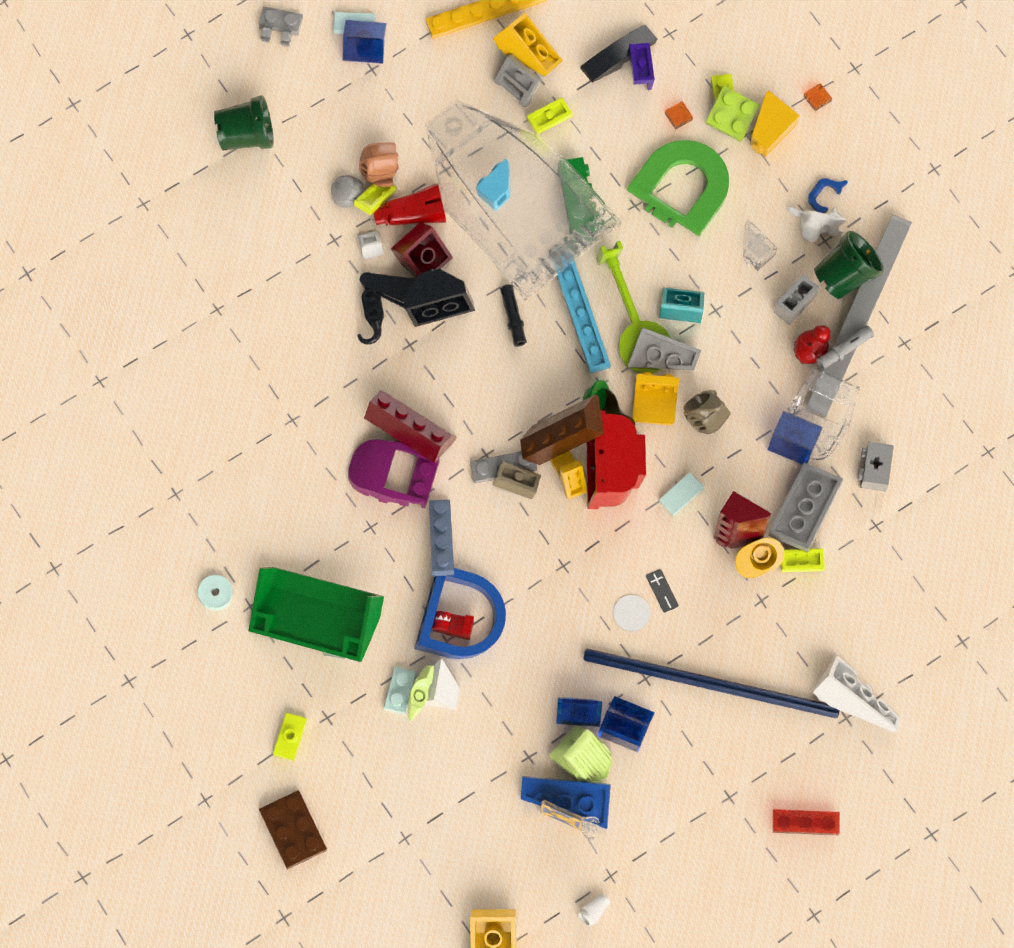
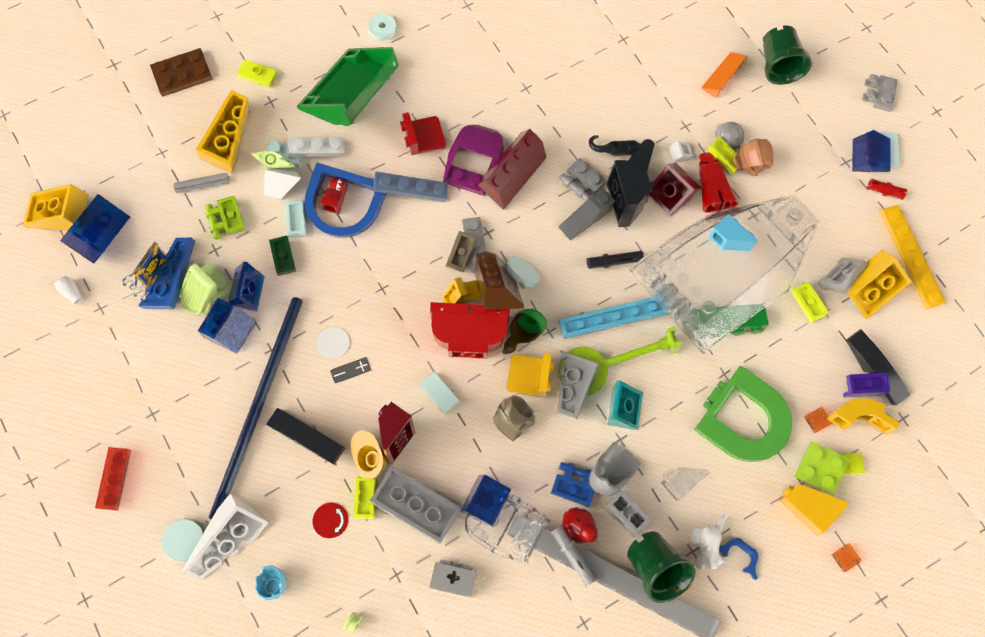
camera: 90 degrees right, 0 degrees up
none -> clear blue slope [60,194,130,264]
none -> light aqua tile [162,519,204,562]
none -> light grey axle [174,172,230,193]
none -> yellow wedge [196,90,250,173]
none -> lime plate [205,195,246,240]
none -> medium azure hair [255,565,287,601]
none -> black slope [266,408,345,465]
none -> dark green plate [269,235,296,276]
none -> light aqua tile [285,200,307,238]
none -> white plate [287,137,345,157]
none -> red sticker [312,502,348,539]
none -> yellowish green bush [343,611,362,634]
none -> red bracket [400,112,446,155]
none -> light aqua tile [505,256,540,287]
none -> blue plate [550,462,594,508]
none -> light grey plate [559,158,607,201]
none -> dark grey slope [559,188,615,241]
none -> light grey hair [589,442,641,496]
none -> orange slope [702,52,747,98]
none -> yellow arch [827,398,900,435]
none -> red pin [867,178,907,200]

